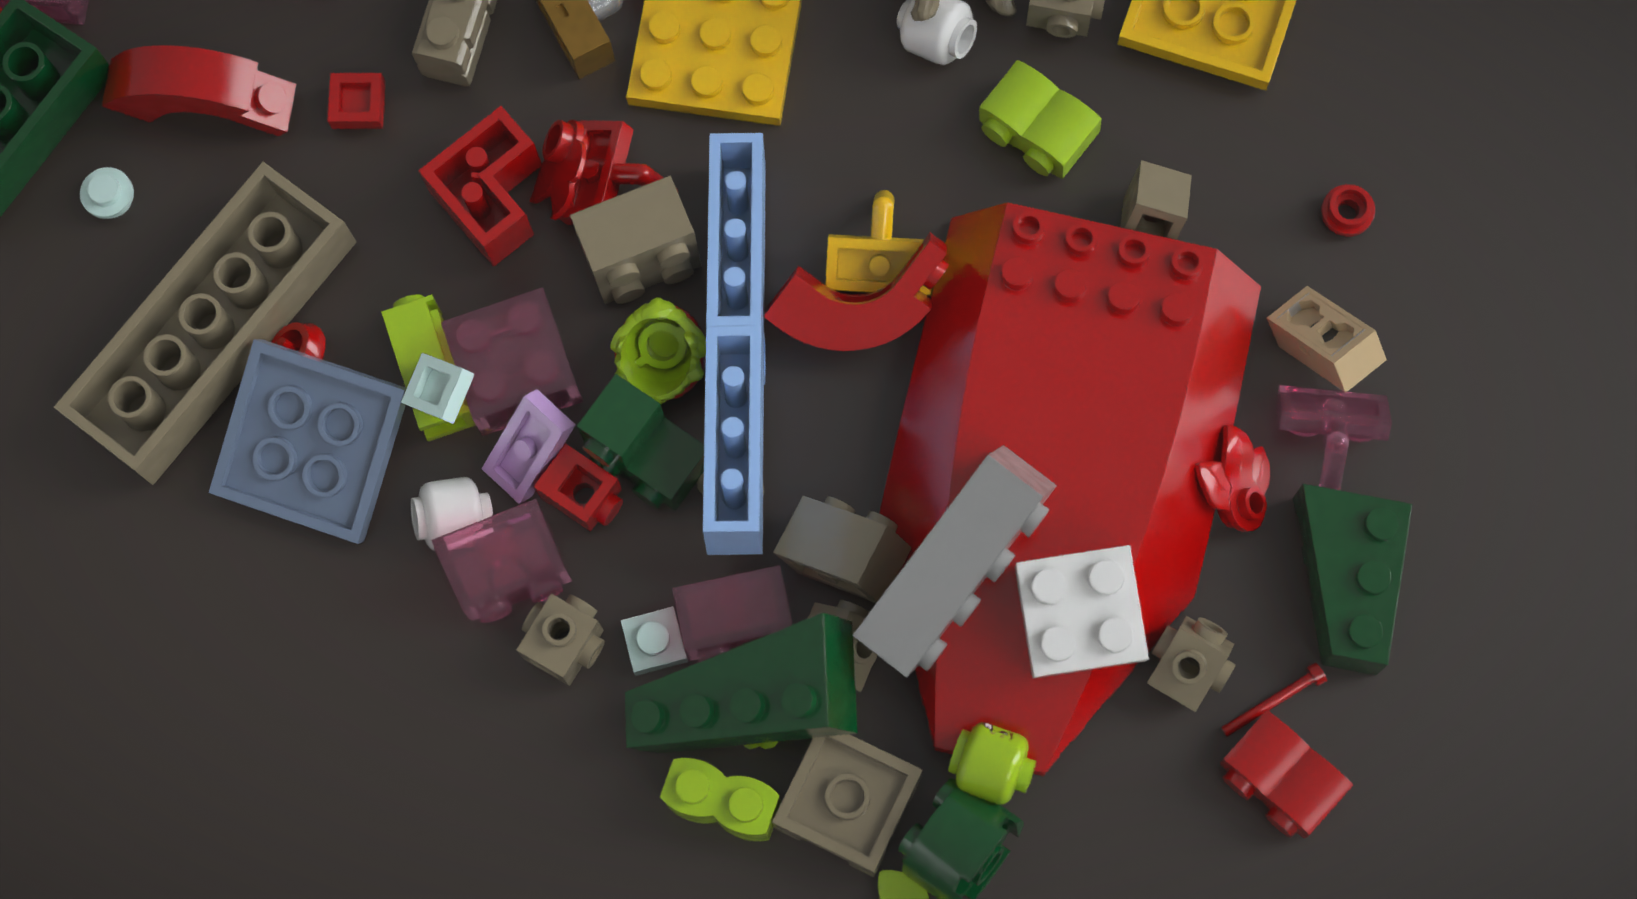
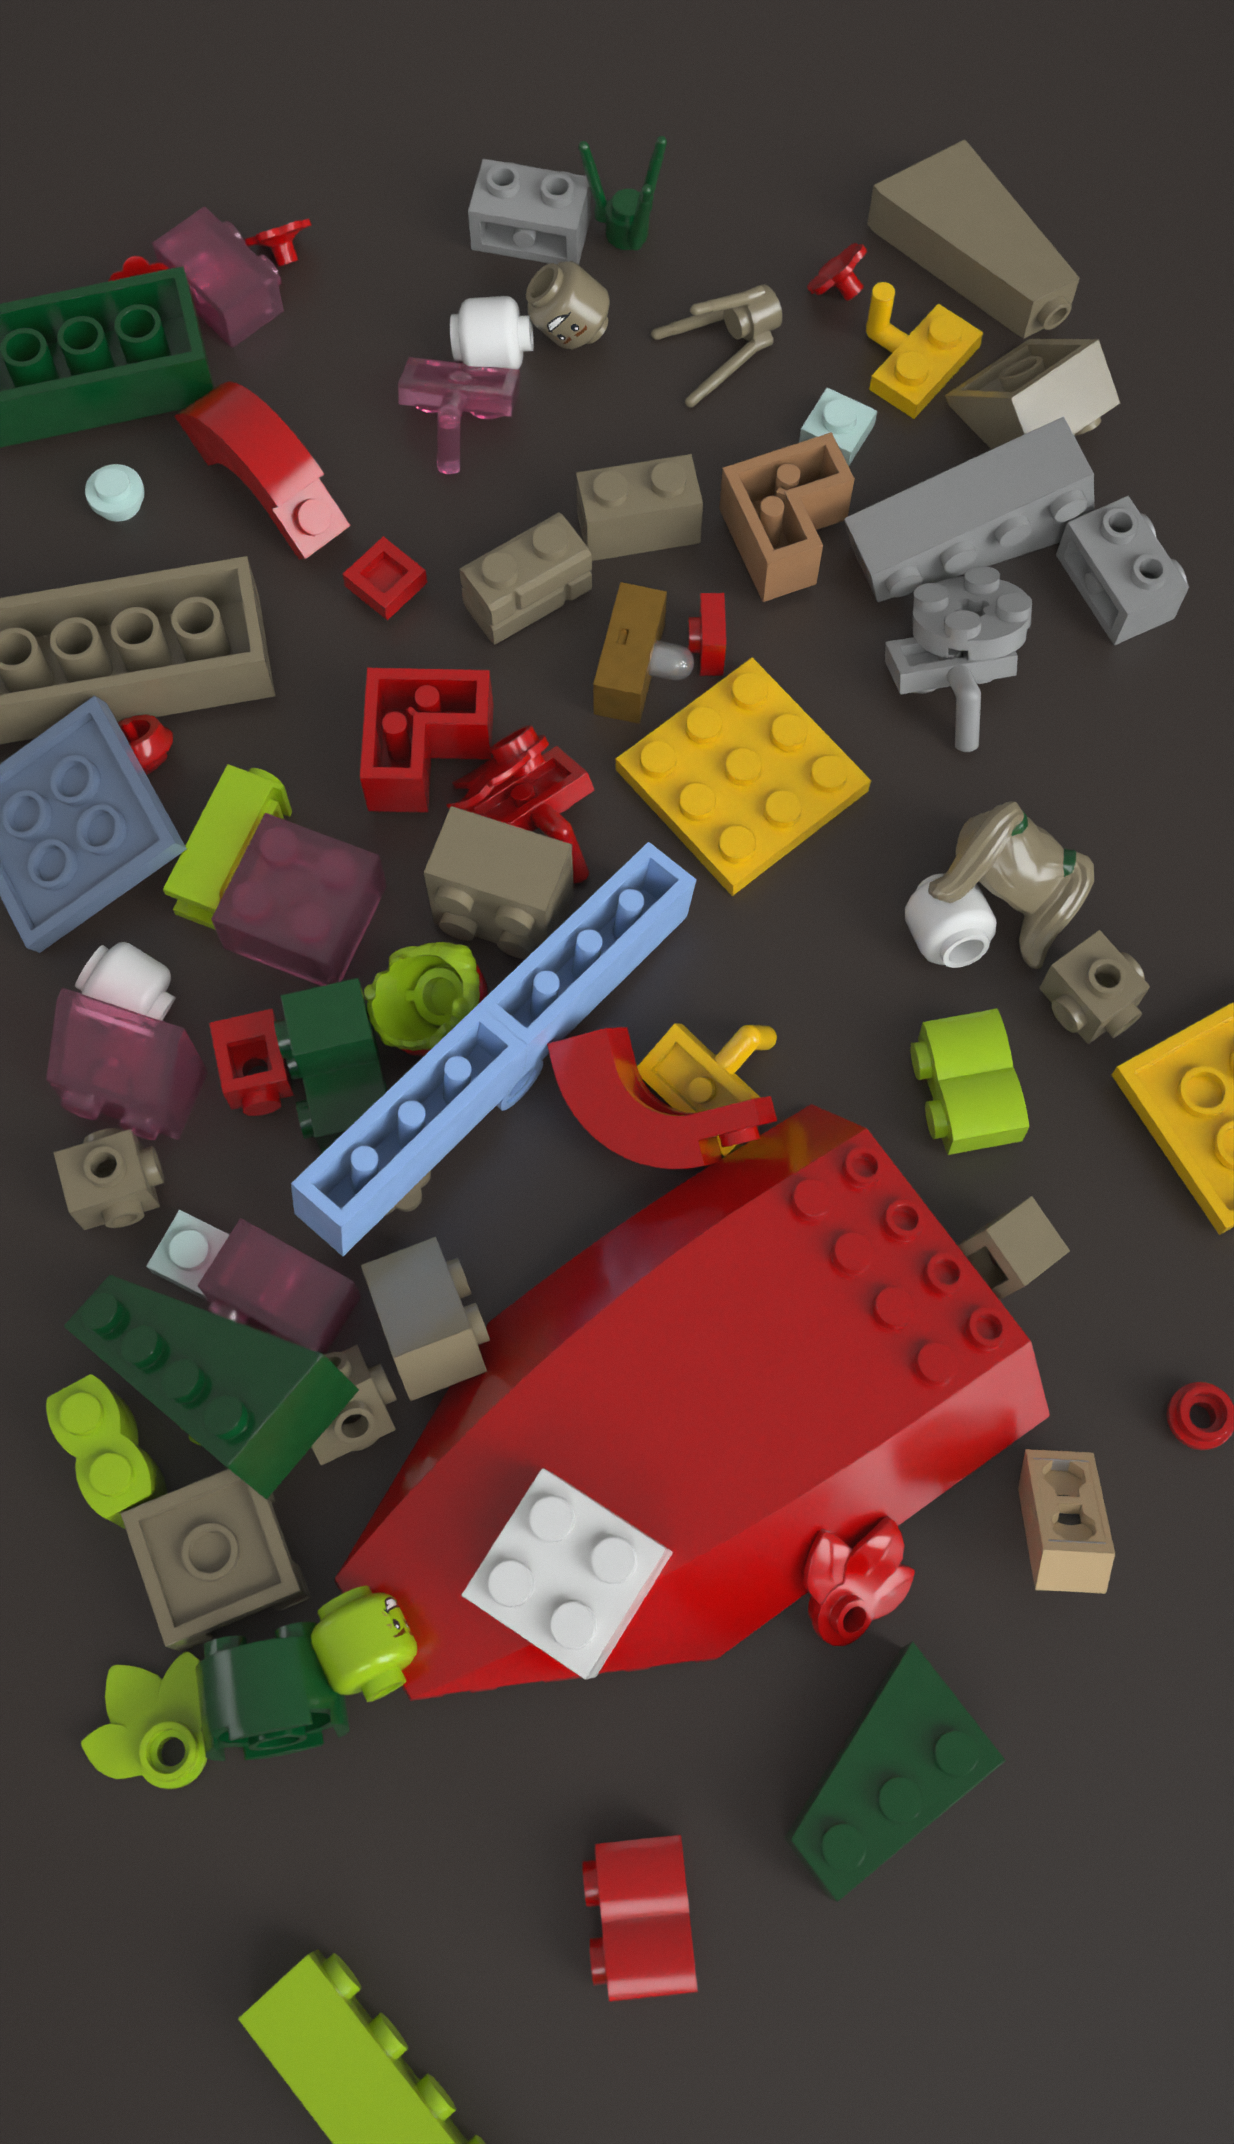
camera: 35 degrees right, 5 degrees down
light aqua plate [401,353,475,424] -> none
lavender plate [482,389,576,504] -> none
light grey wedge [853,445,1057,677] -> none
dark tan brick [1147,616,1236,712] -> none
red piece [1221,662,1327,737] -> none
clear pink plate [1276,385,1392,490] -> none

